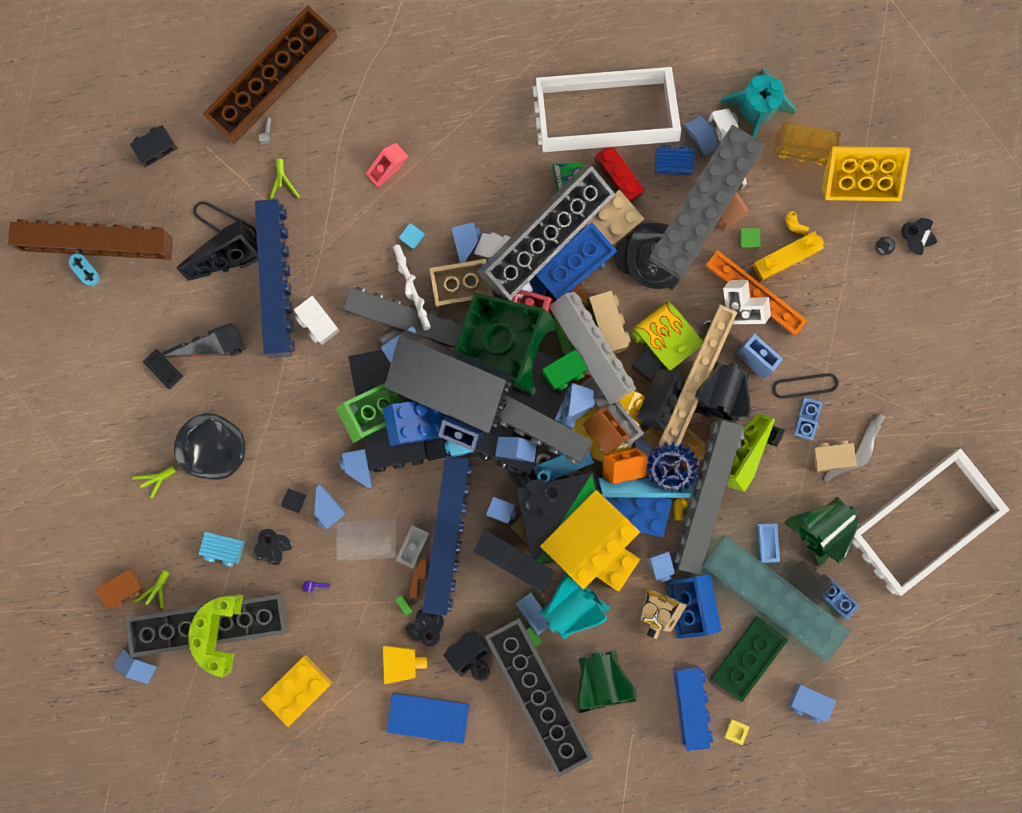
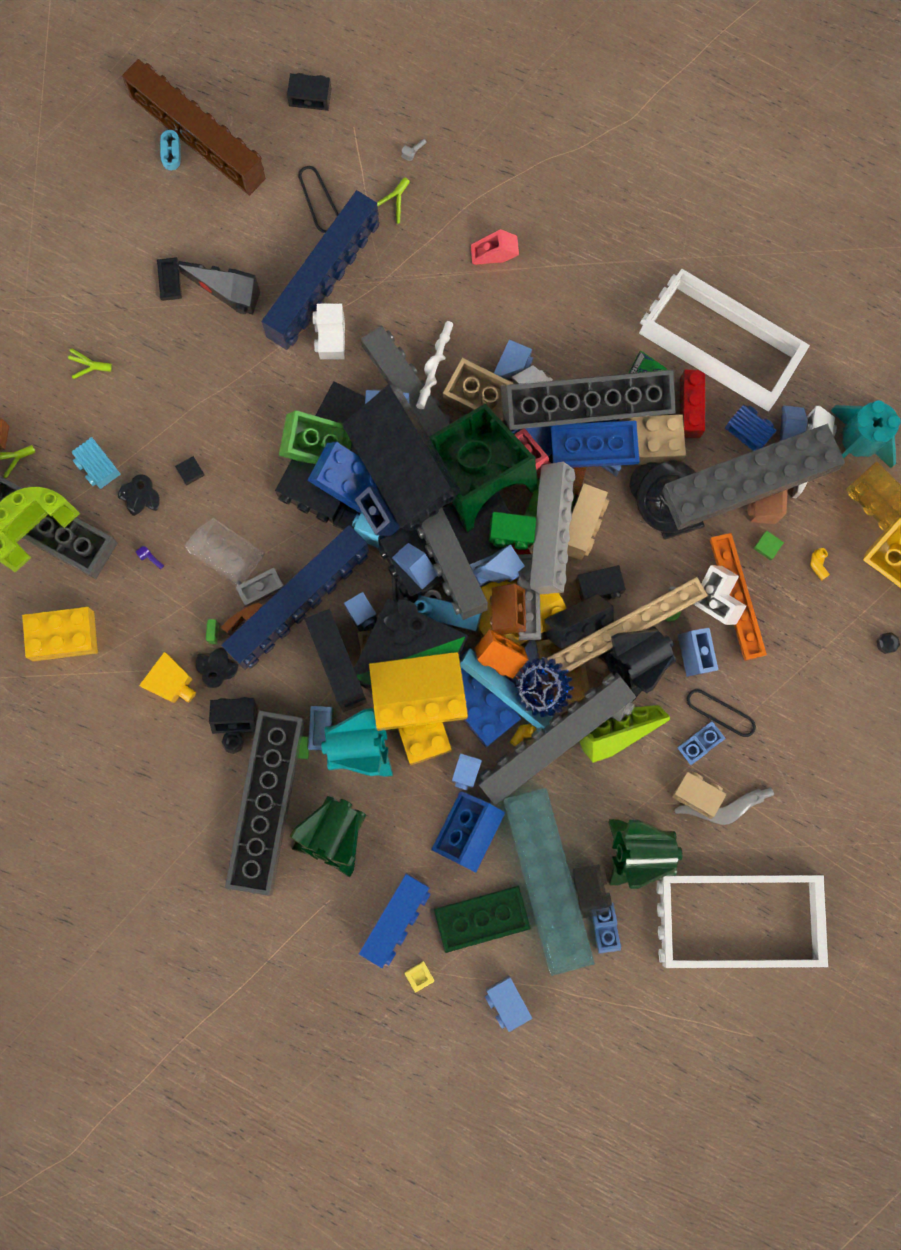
camera: 35 degrees right, 5 degrees down
black piece [174,413,245,480] -> none
black wedge [177,220,258,281] -> none
reddish brown brick [203,5,338,145] -> none
medium blue slope [314,484,347,529] -> none
medium blue slope [340,449,373,489] -> none
blue tile [387,693,469,744] -> none
medium azure tile [399,223,425,250] -> none
lime door [631,301,703,370] -> none
tan torso [641,589,687,639] -> none
yellow brick [752,231,824,282] -> none
light blue tile [757,523,780,563] -> none
black slope [766,426,785,447] -> none

